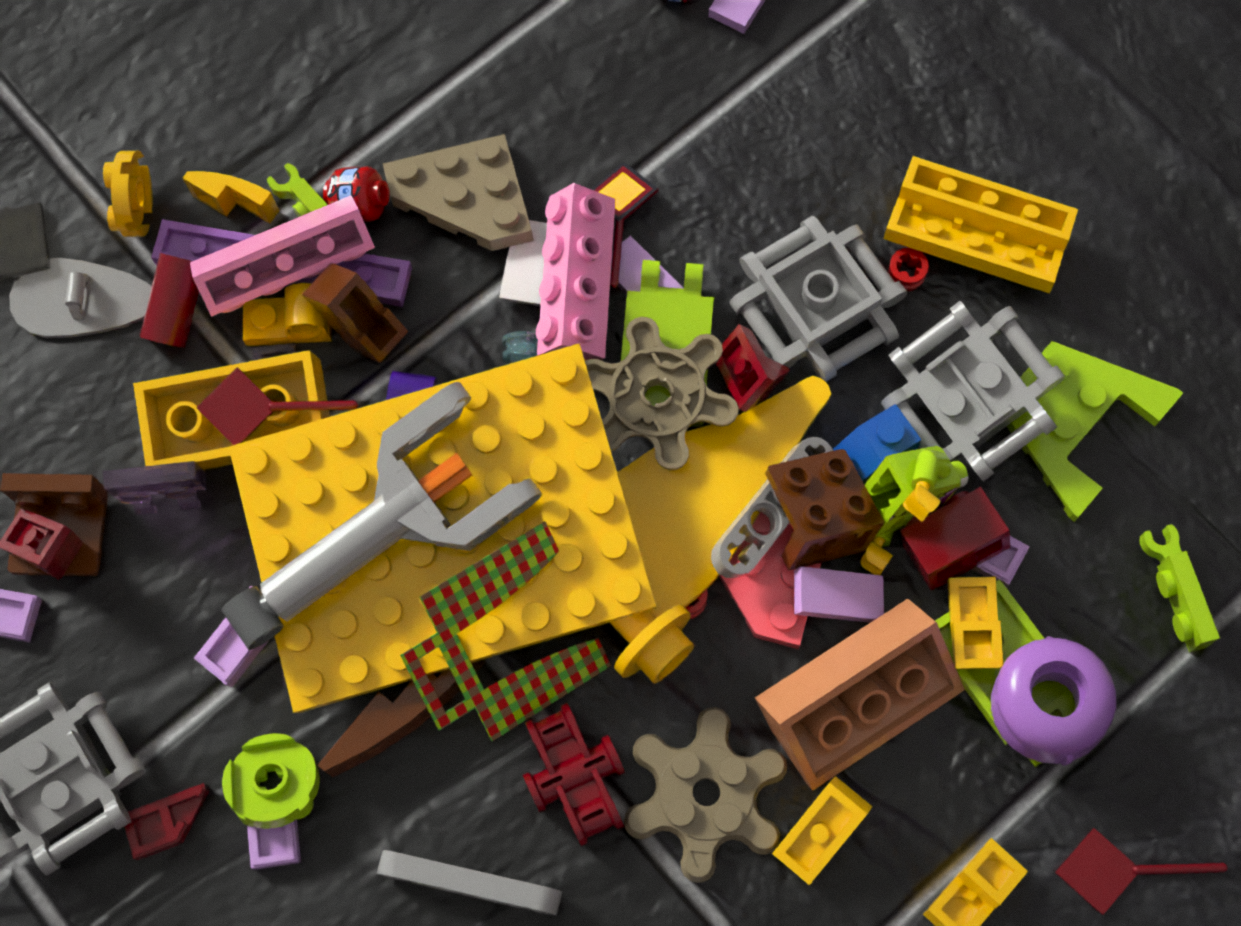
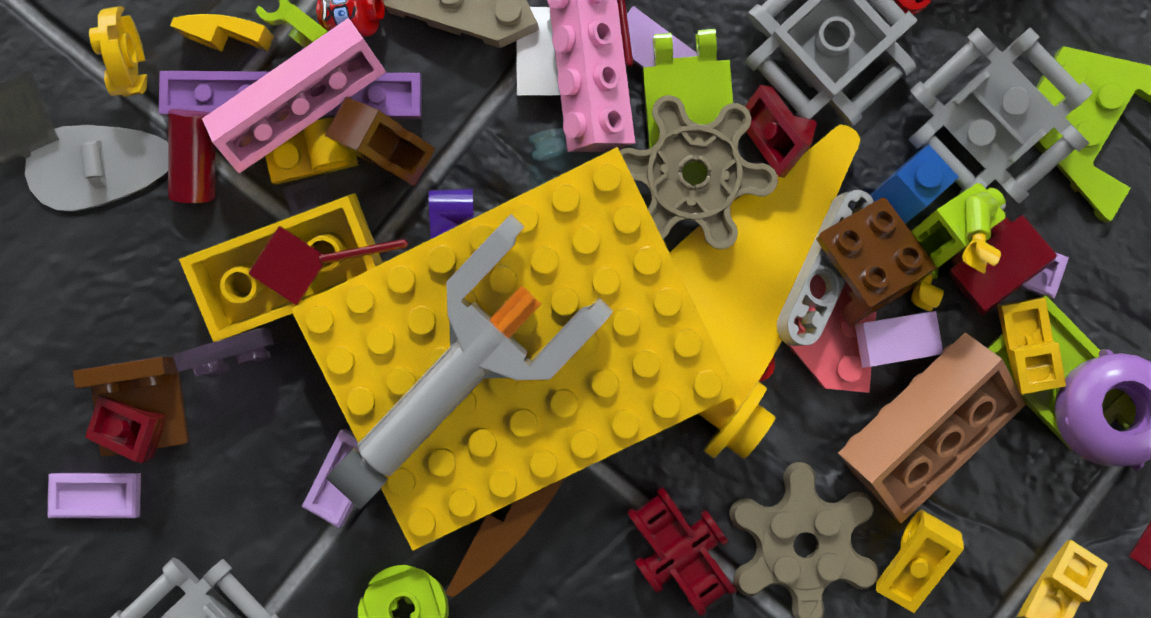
camera: 15 degrees left, 15 degrees up
piece [400,521,611,741] -> none

